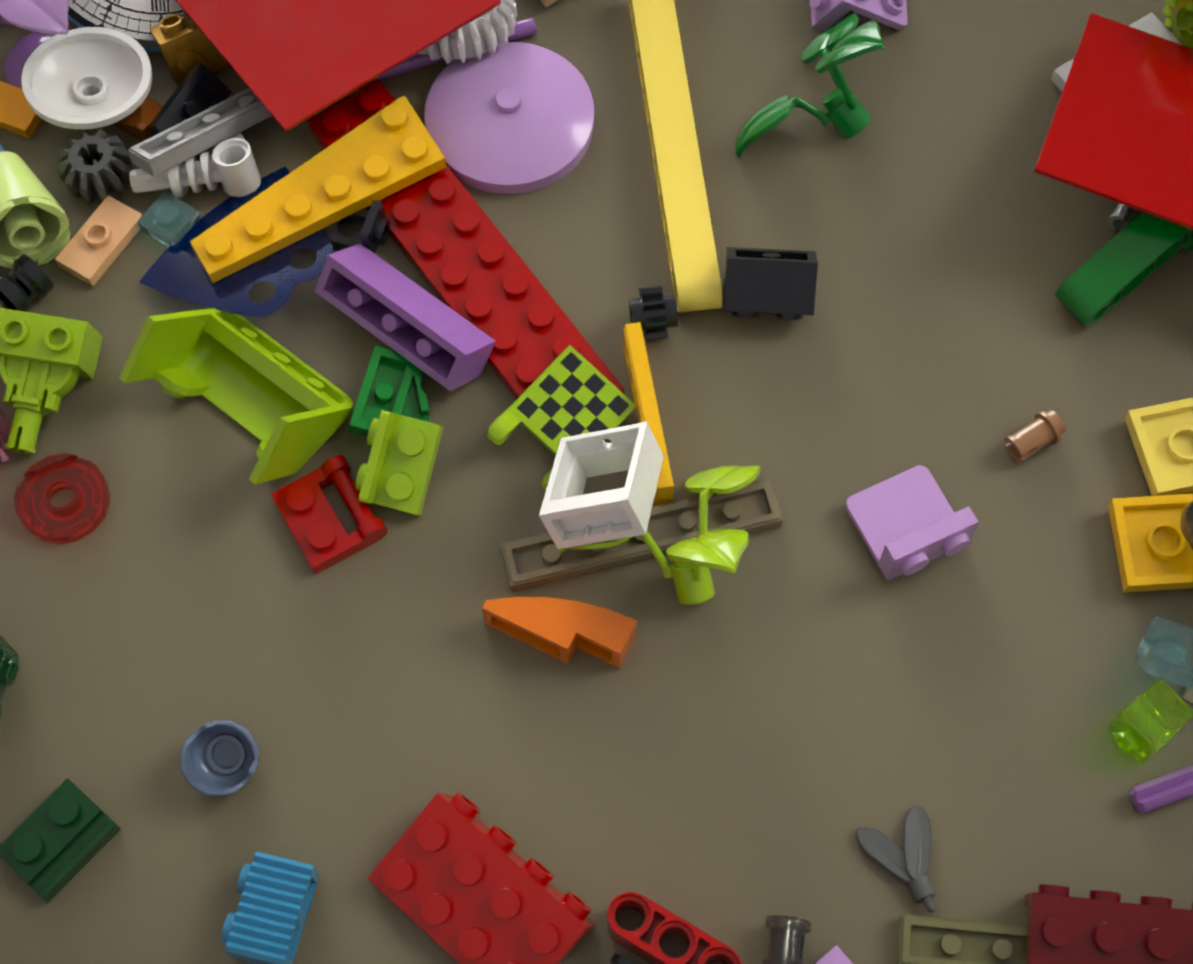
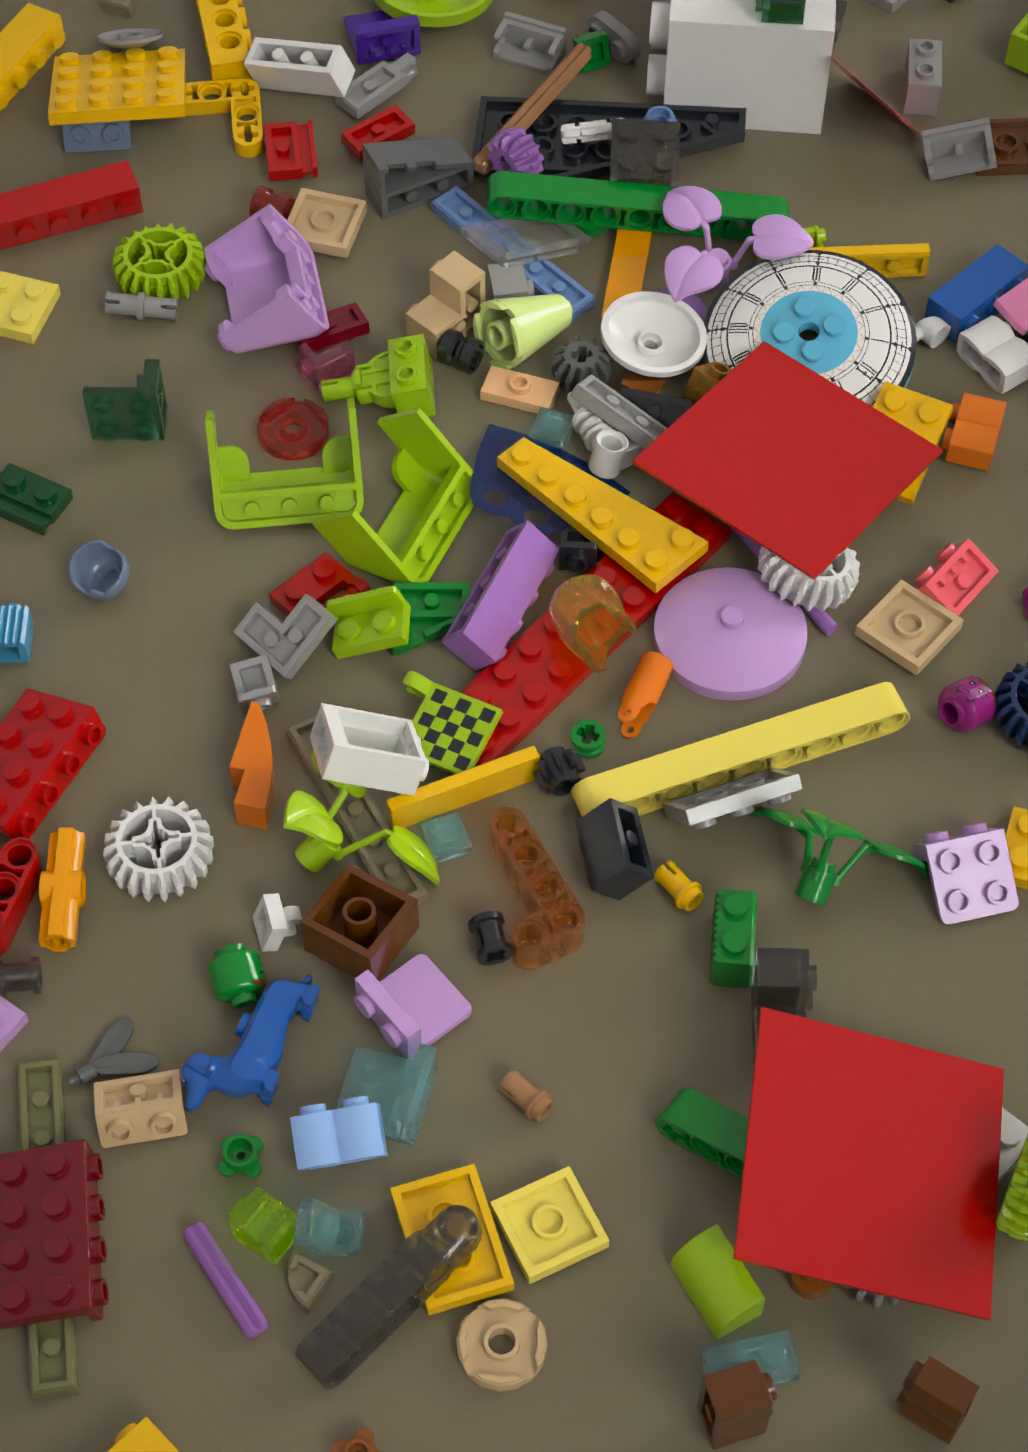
camera: 75 degrees right, 10 degrees down
none -> light orange piece [39,827,87,952]
none -> tan bracket [94,1069,188,1148]
none -> white gear [103,796,214,903]
none -> blue animal [181,974,320,1112]
none -> lime windscreen [205,398,364,530]
none -> green head [207,943,267,1009]
none -> green plate [218,1134,264,1178]
none -> light grey bracket [229,654,281,712]
none -> light grey plate [233,593,338,680]
none -> white tile [252,893,302,952]
none -> light blue brick [290,1096,388,1171]
none -> reddish brown brick [301,863,419,980]
none -> clear light blue bracket [335,1043,438,1146]
none -> clear light blue plate [420,812,472,864]
none -> black bush [467,911,513,966]
none -> clear orange beam [489,806,585,970]
none -> clear yellow hair [549,574,637,673]
none -> green bush [570,719,606,759]
none -> orange piece [617,651,674,739]
none -> yellow pin [654,860,705,911]
none -> light grey plate [663,767,803,830]
none -> green brick [709,889,757,988]
none -> clear smoke brick [750,948,817,1063]

